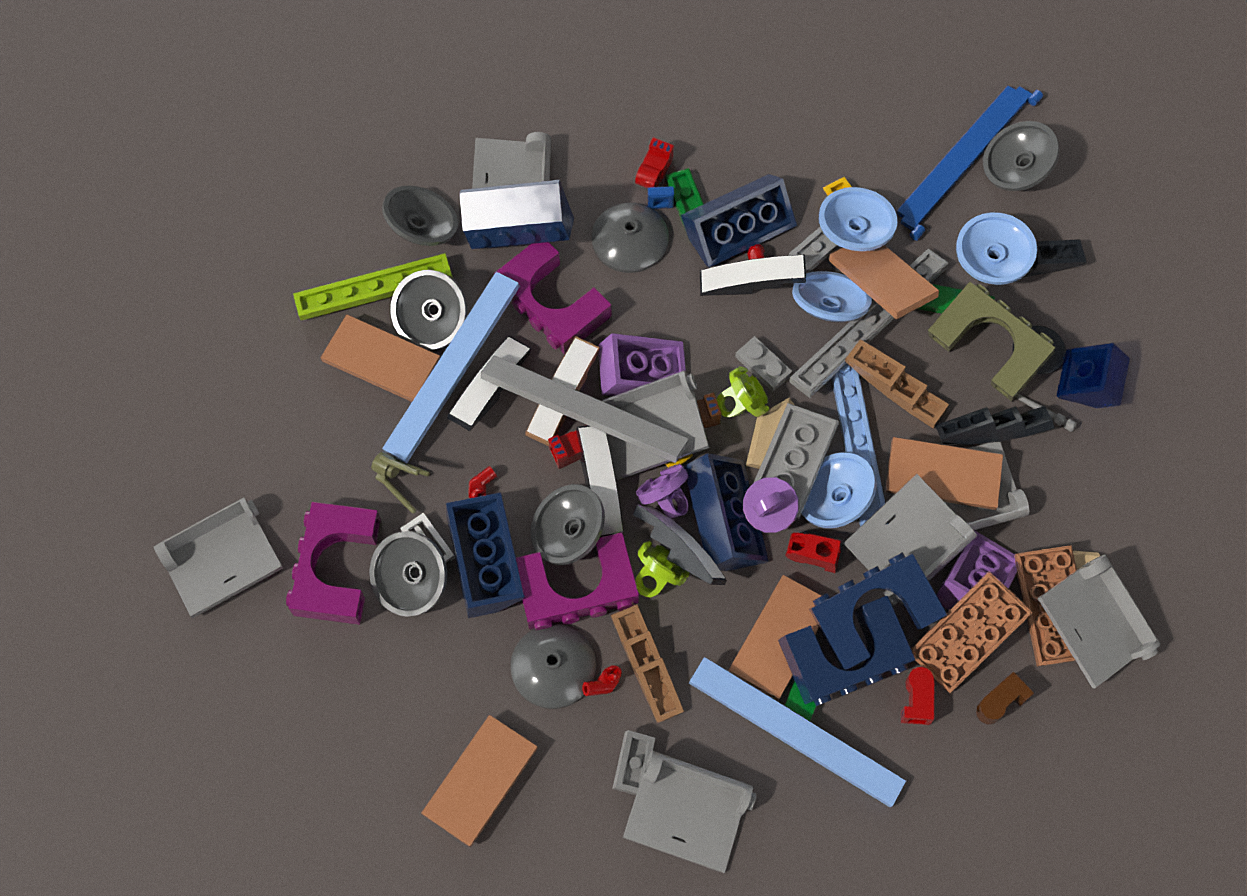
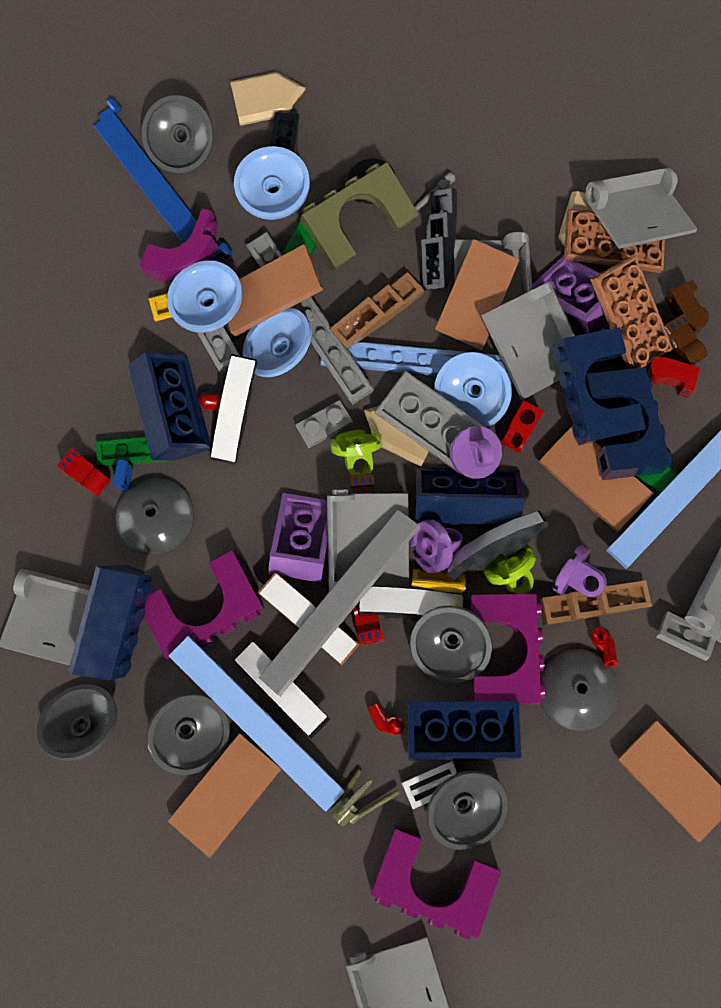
camera: 75 degrees left, 10 degrees up
lime plate [293,253,452,321] -> none
clear blue slope [1056,343,1130,408] -> none
none -> magenta arch [139,209,218,281]
none -> tan tile [230,72,306,126]
none -> yellow tile [412,569,466,593]
none -> medium lavender tile [553,545,607,597]
none -> reddish brown leg [664,313,707,365]

